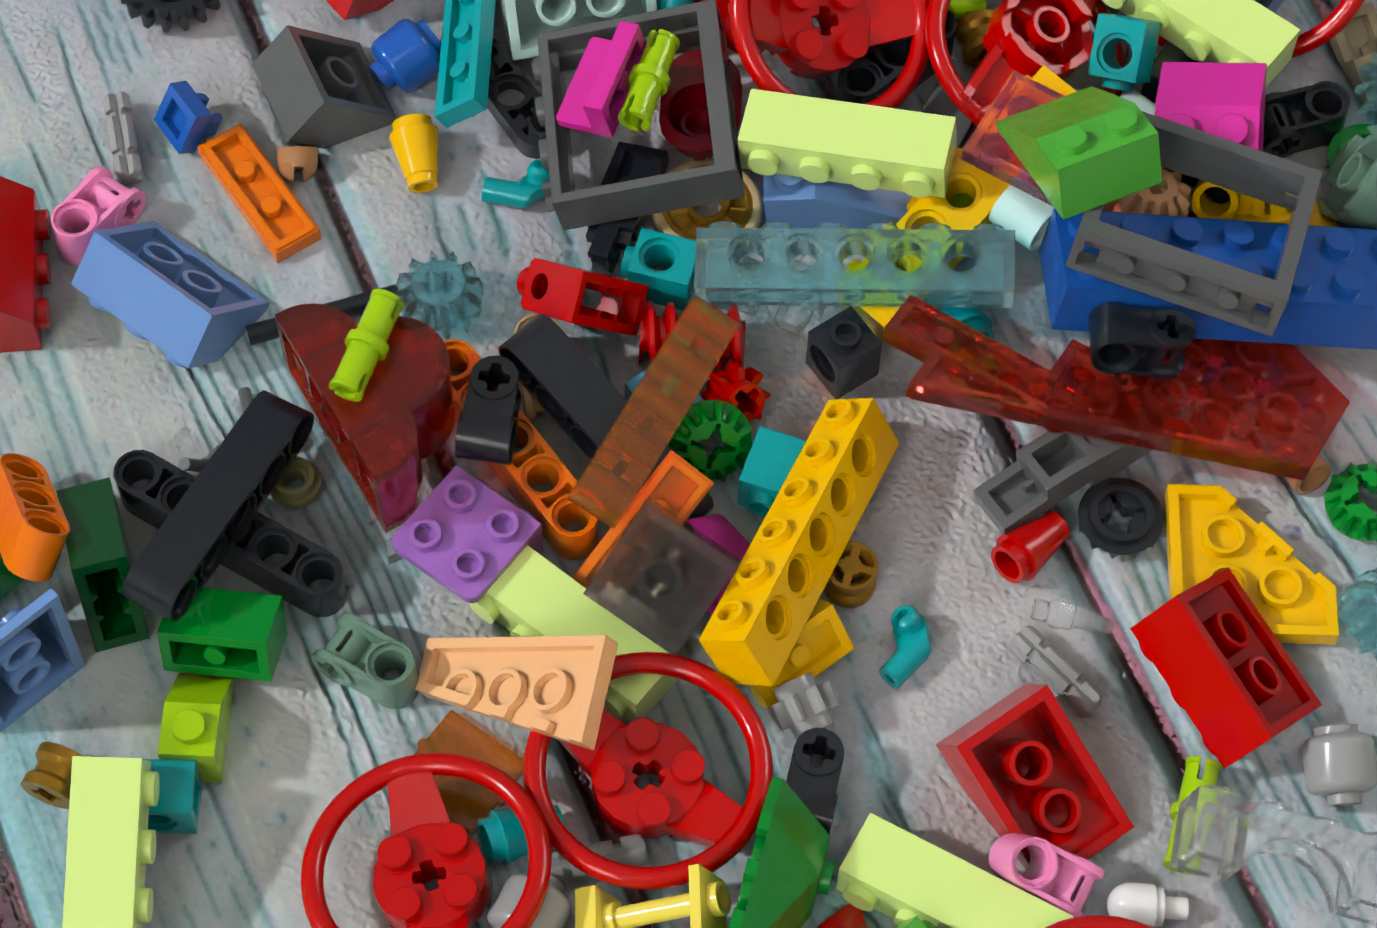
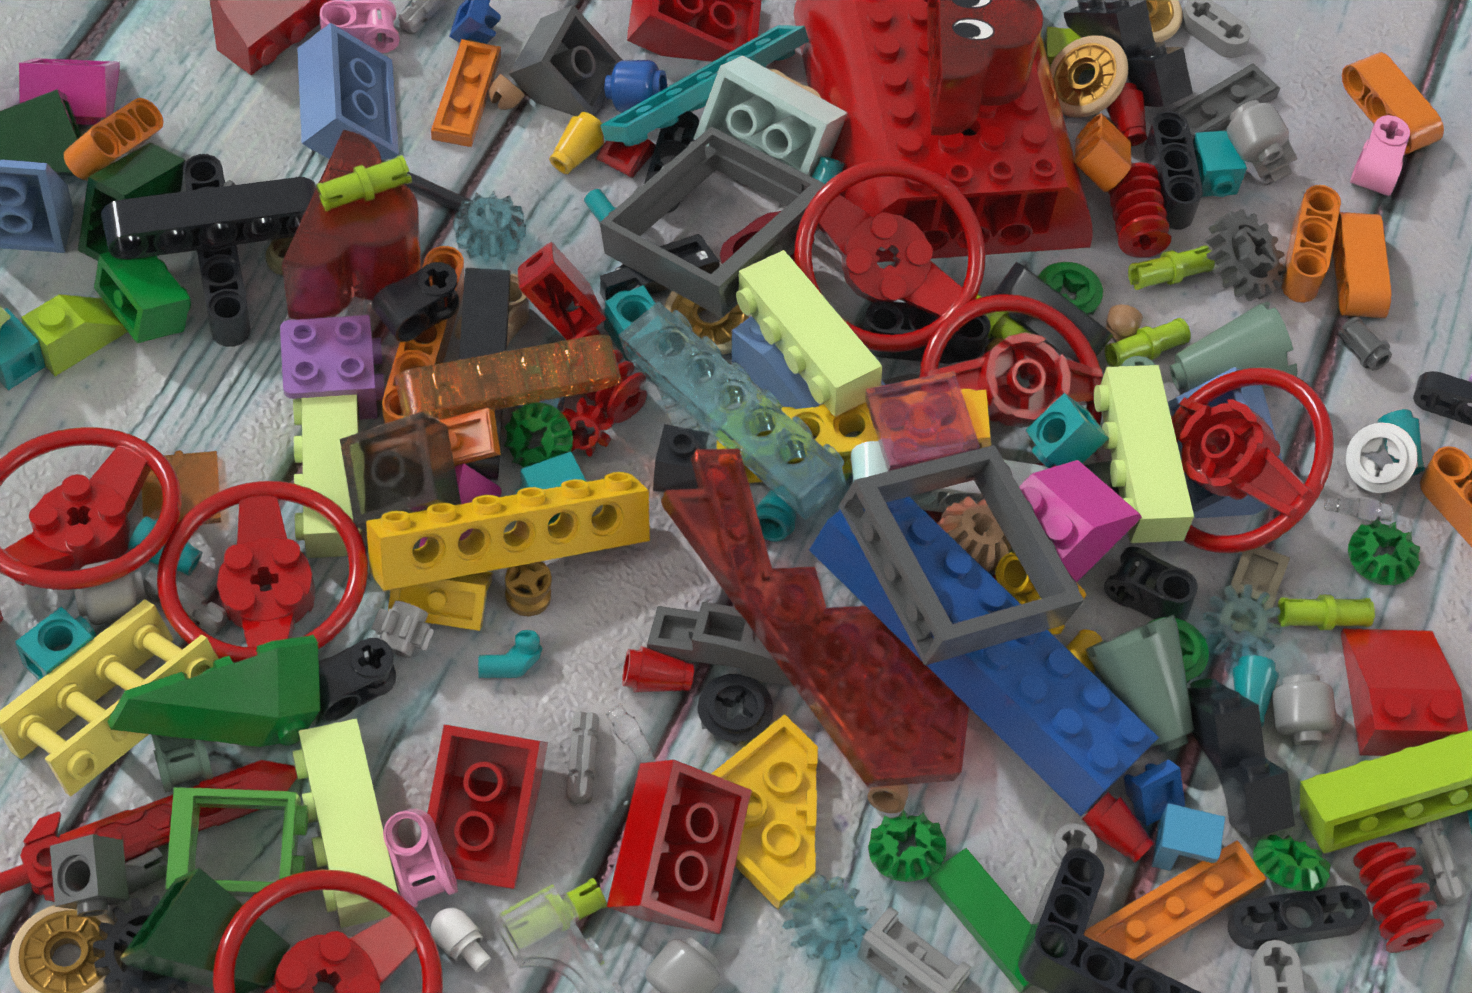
camera: 40 degrees right, 5 degrees down
sand green piece [311,612,419,709] -> none
light nougat wing [415,635,618,751] -> none
dark pink panel [556,21,646,138] -> none
lime pin [618,29,680,131] -> none
bright green slope [996,86,1162,220] -> none
black piece [1088,302,1197,380] -> none
none -> red slope [596,139,655,178]

